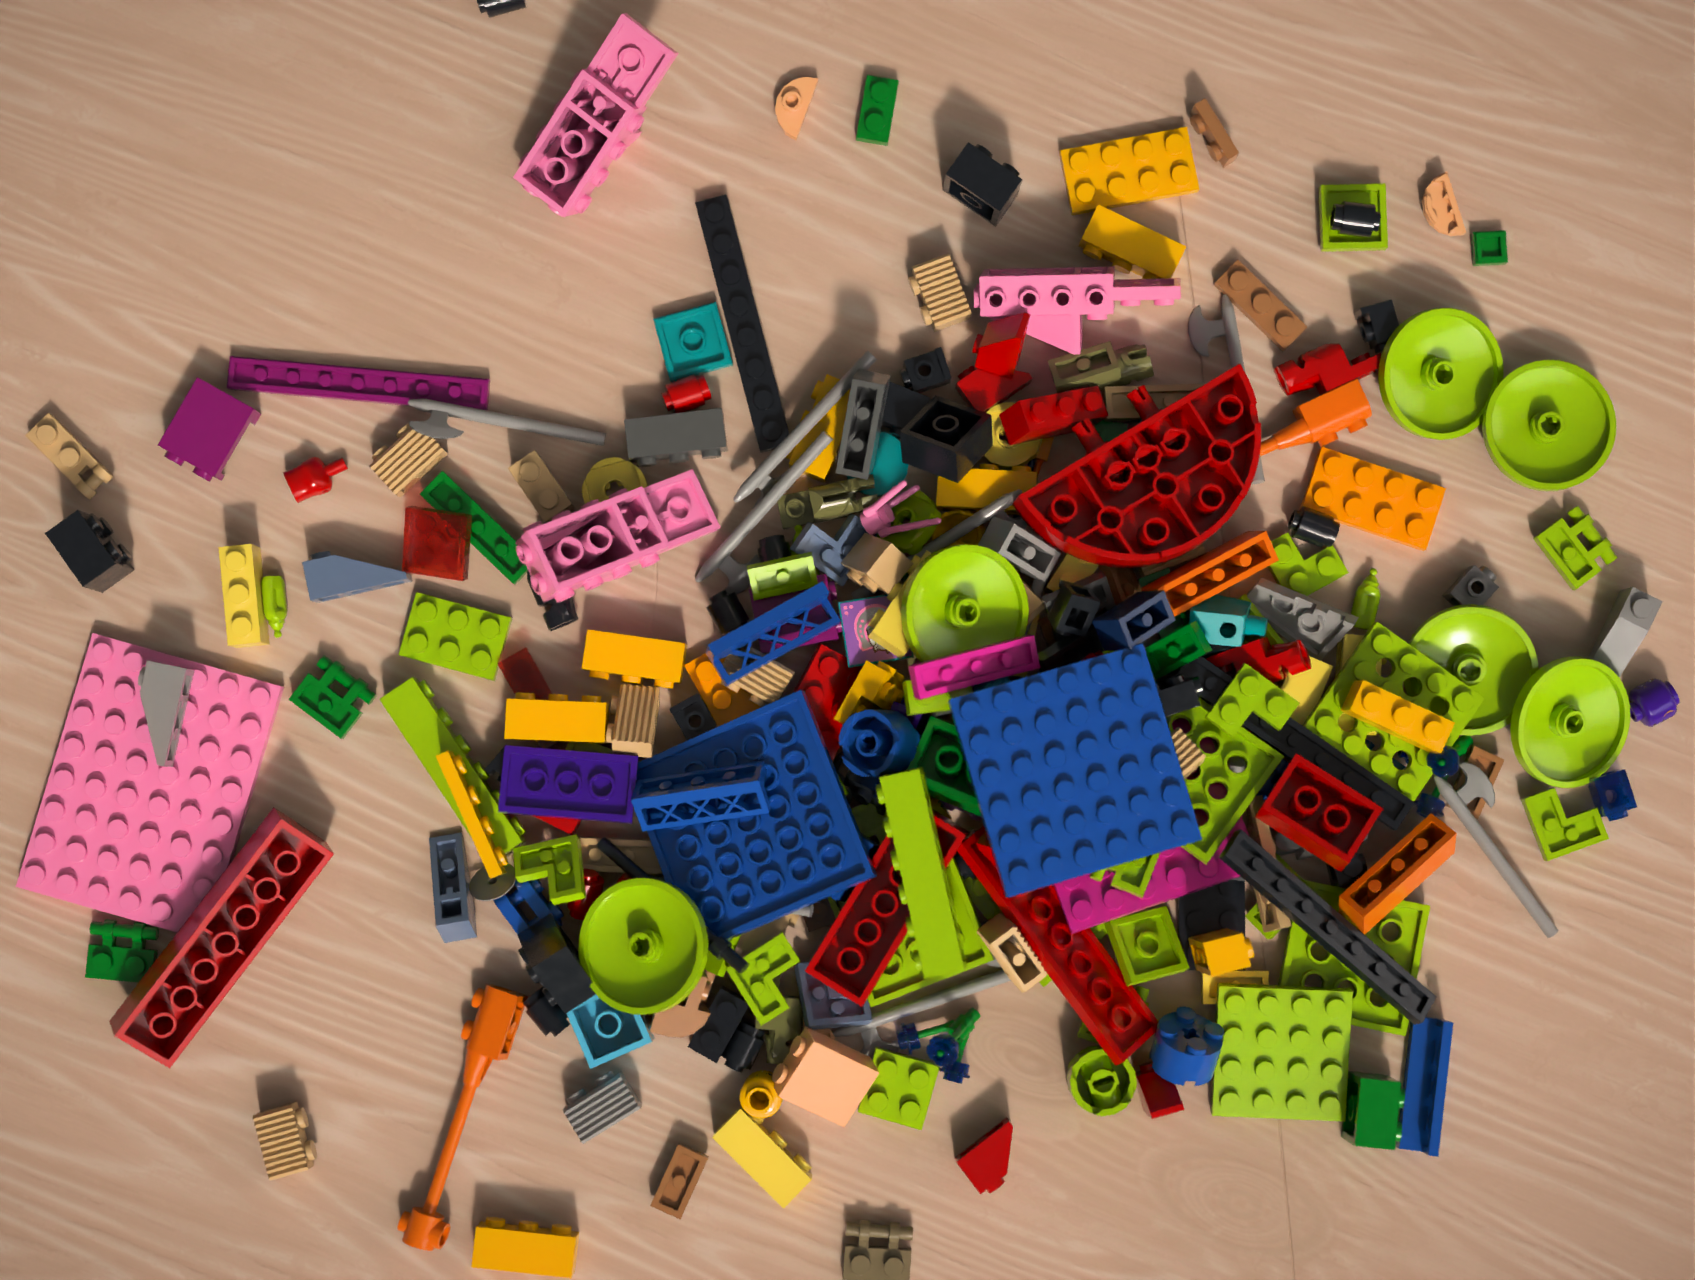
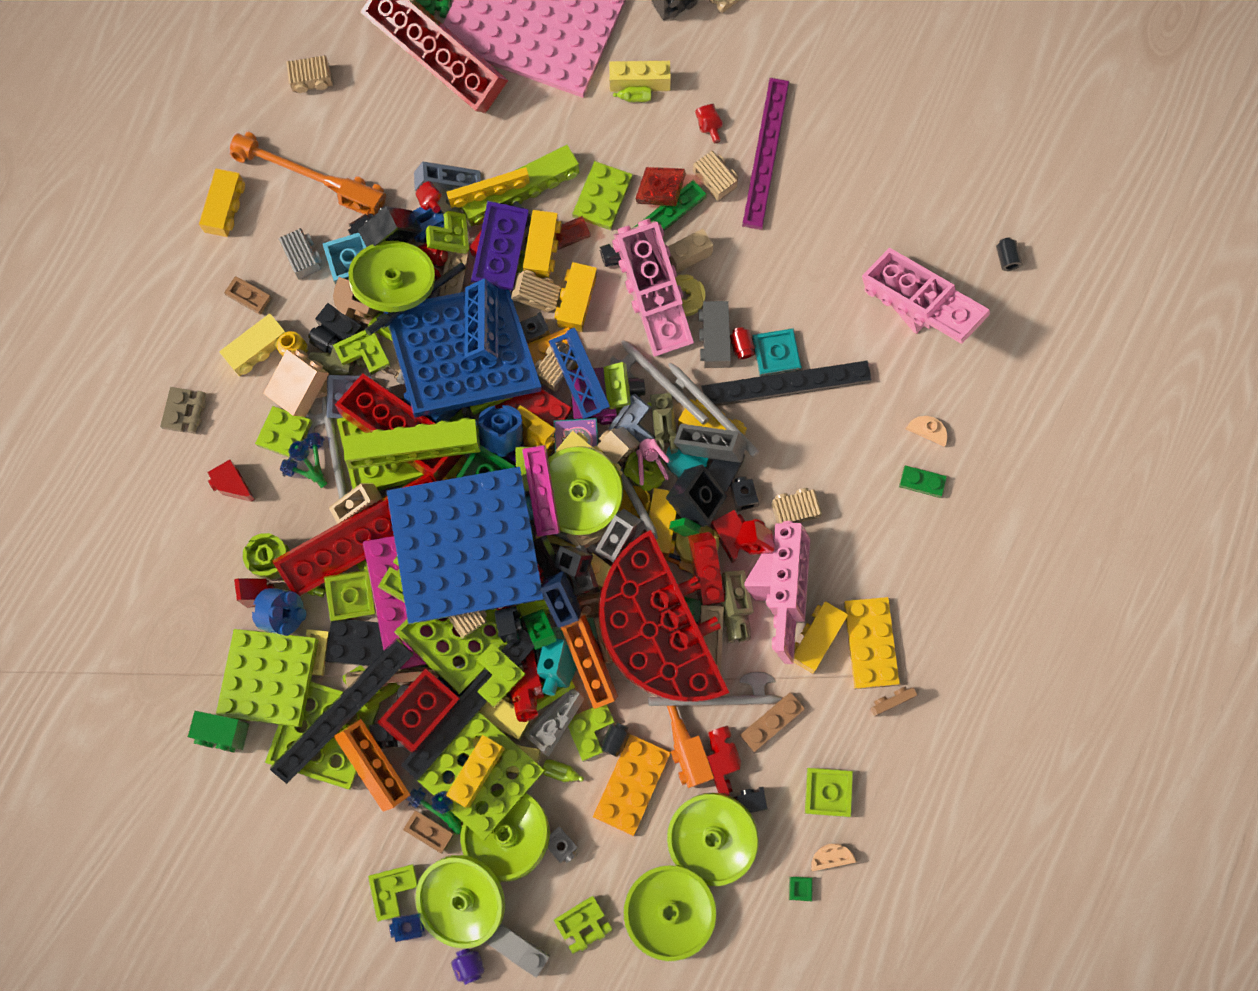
camera: 100 degrees right, 10 degrees down
light grey slope [138,660,195,767] -> none
magenta panel [158,377,261,482] -> none
green plate [289,655,377,739] -> none
sand blue slope [302,551,413,603] -> none
light grey piece [408,399,606,446] -> none
black brick [706,589,749,635] -> none
black brick [943,142,1023,227] -> none
yellow brick [1188,928,1254,977] -> none
black brick [1330,201,1381,237] -> none
blue fence [1396,1017,1453,1157] -> none
light grey piece [1434,762,1558,938] -> none
none -> red piece [415,181,441,213]
none -> green tile [669,518,701,537]

